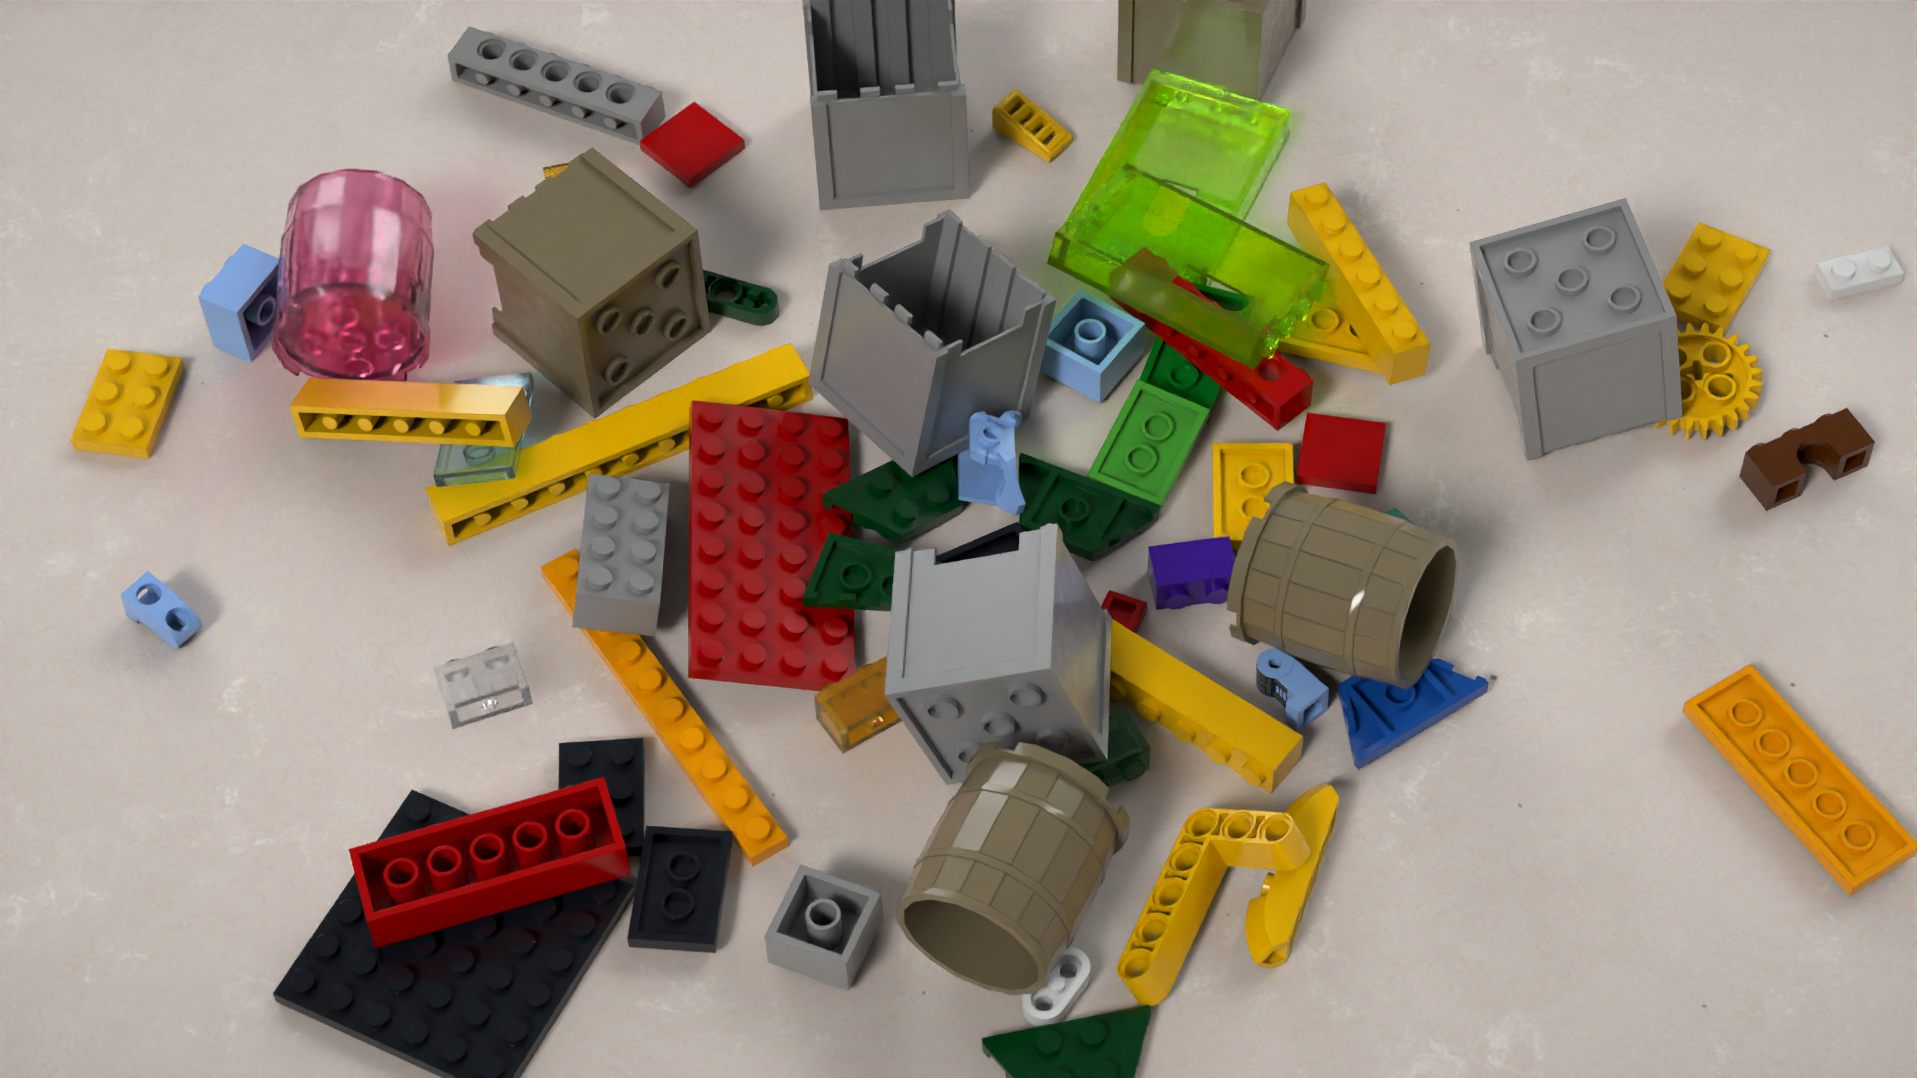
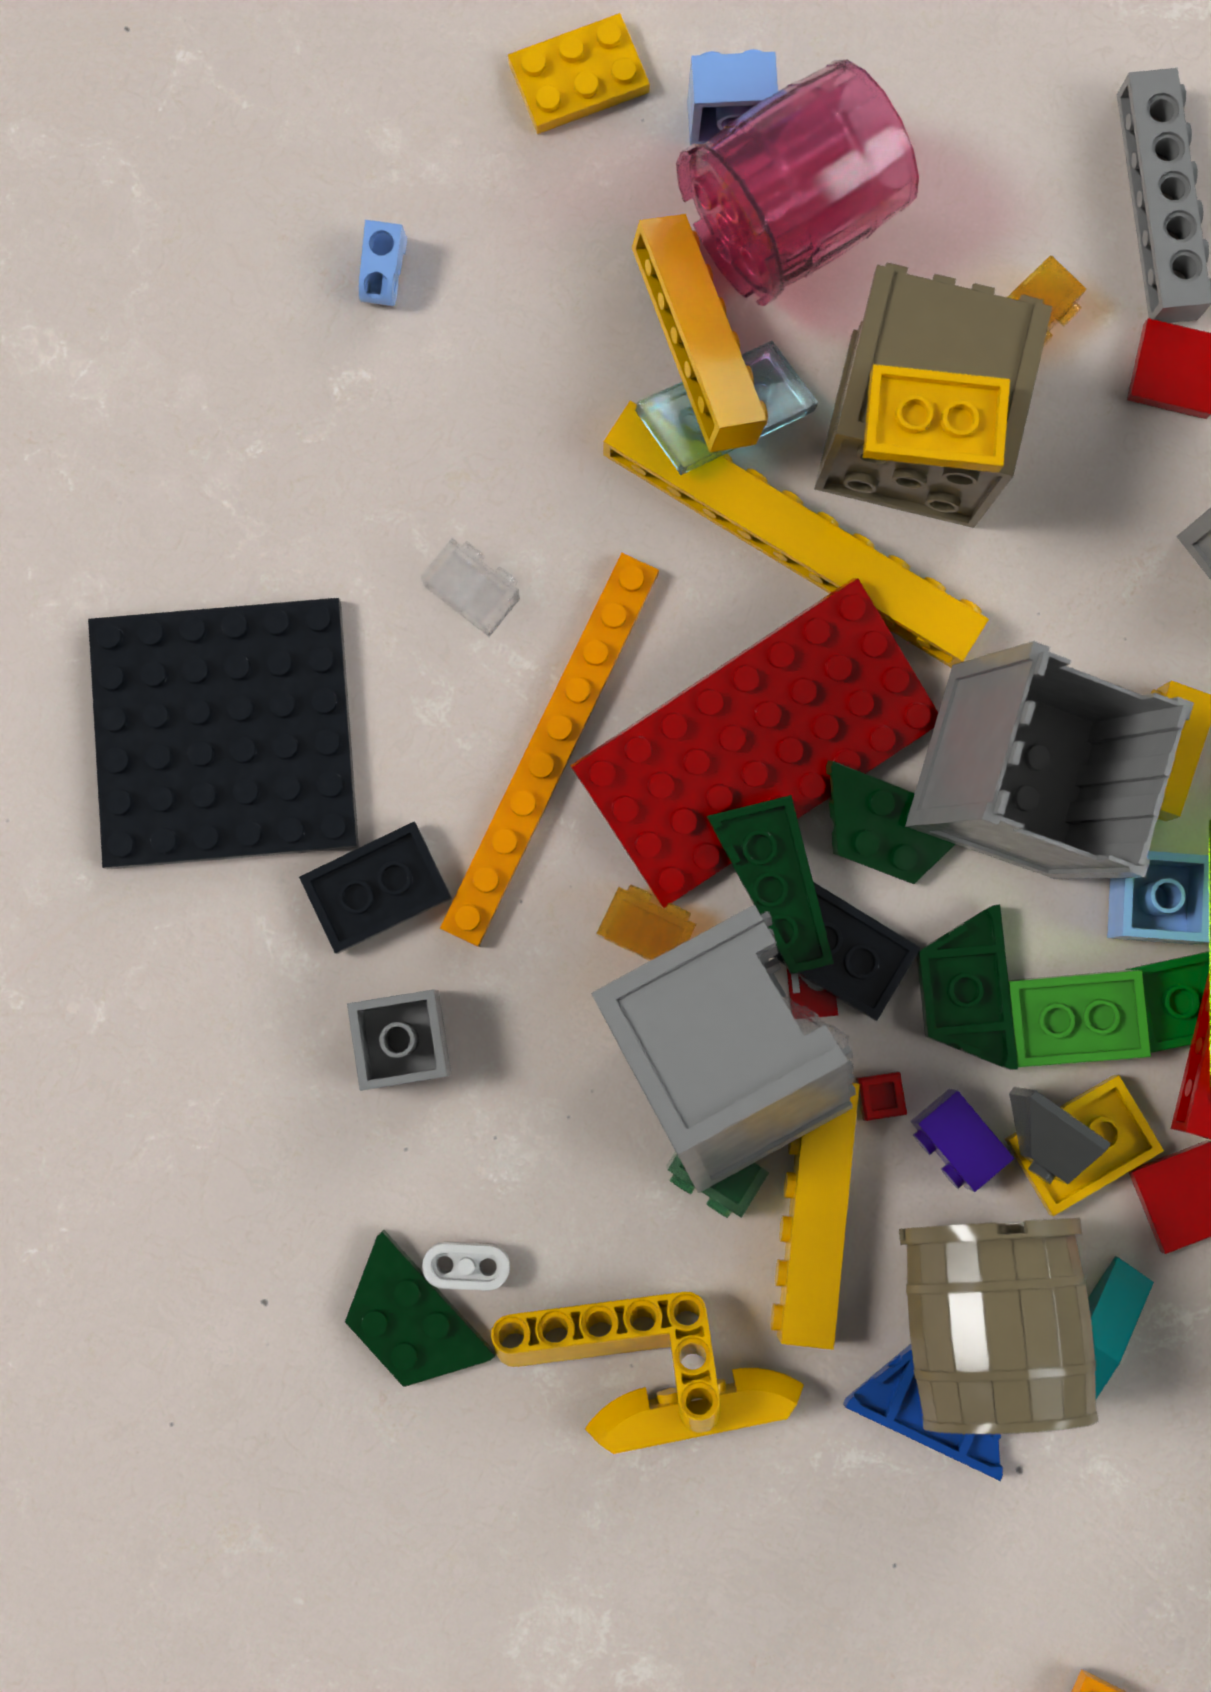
camera: 55 degrees right, 30 degrees up
red brick [349,777,631,948] -> none
black plate [558,738,645,856] -> none
light grey brick [572,474,670,636] -> none
dark green beam [703,270,779,326] -> none
dark tan piece [896,741,1130,995] -> none
light blue piece [958,410,1026,515] -> none
light blue leg [1256,648,1329,733] -> none
none -> yellow plate [862,364,1010,473]
none -> dark grey slope [1009,1087,1111,1184]

